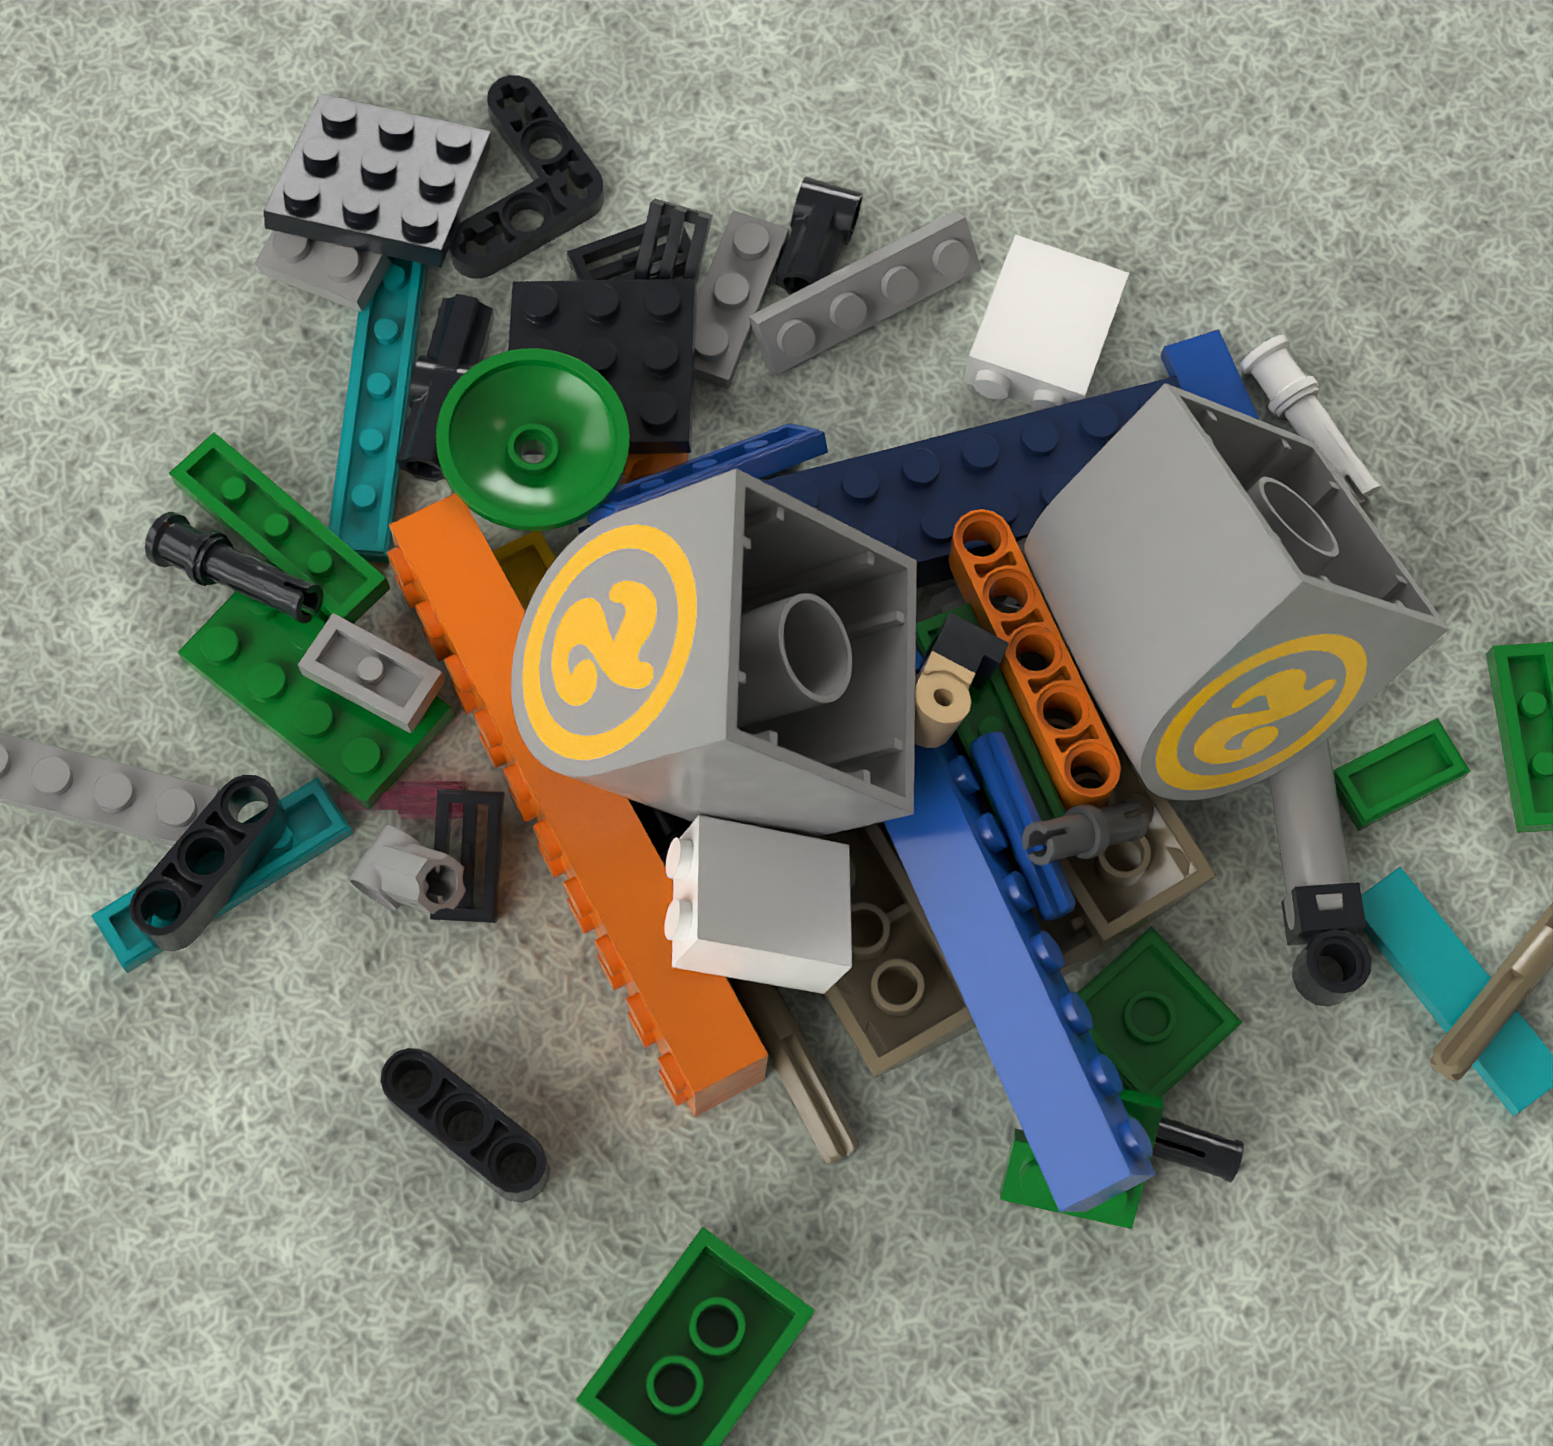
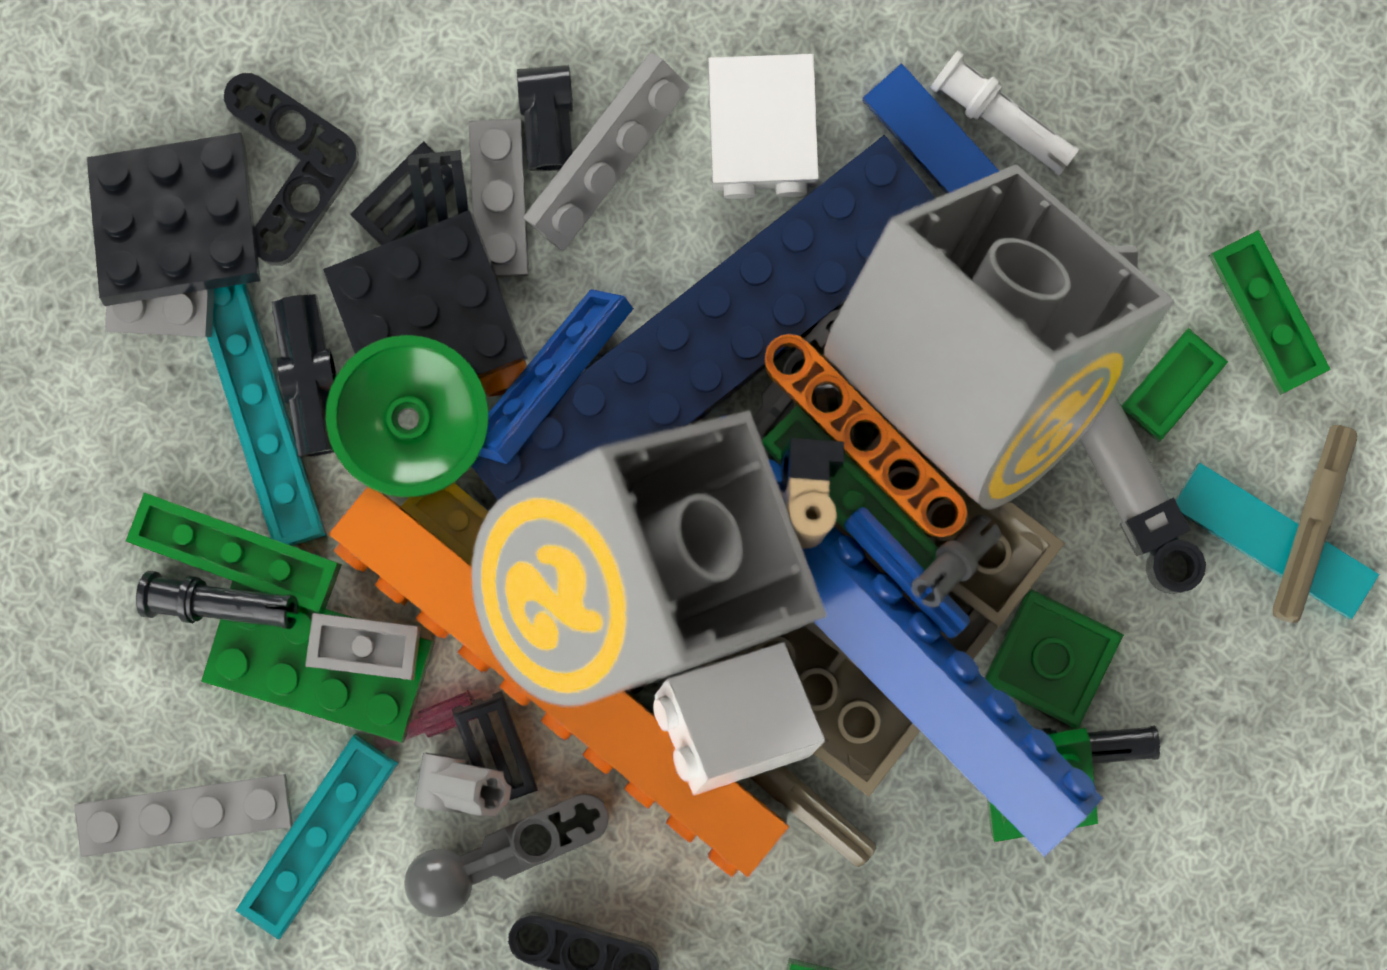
camera: 15 degrees left, 15 degrees up
black beam [129,775,287,951] -> none
none -> dark grey beam [404,794,609,917]

